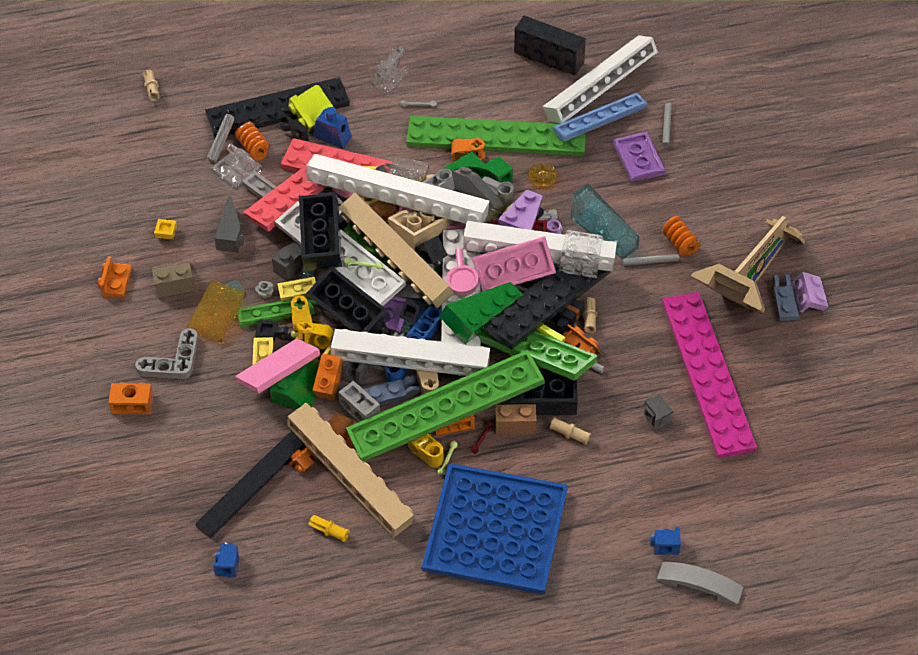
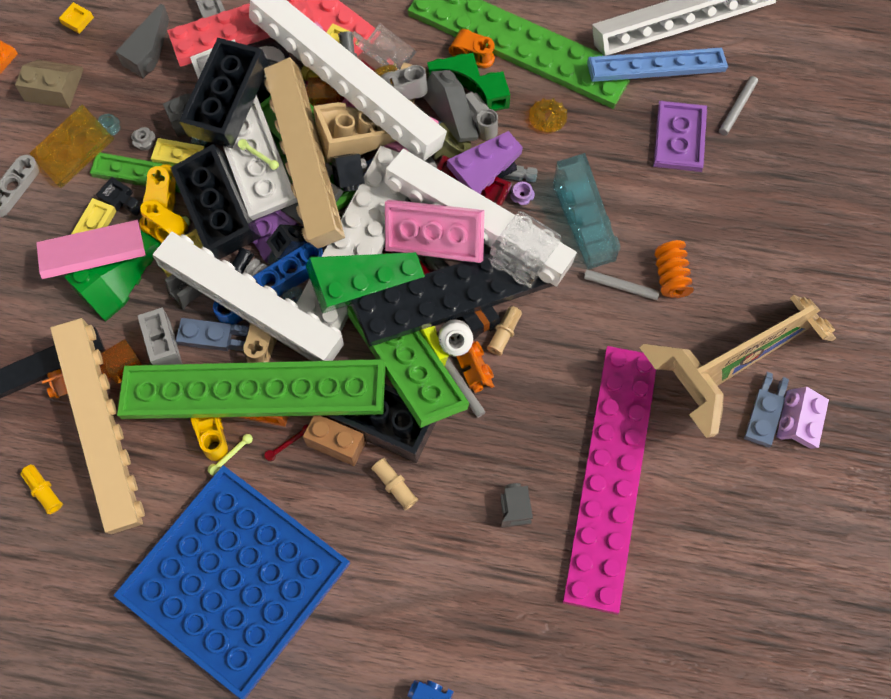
camera: 25 degrees right, 15 degrees up
orange brick [313,354,343,401] -> none
bright pink piece [446,248,479,296] -> none
none -> white head [438,320,473,356]

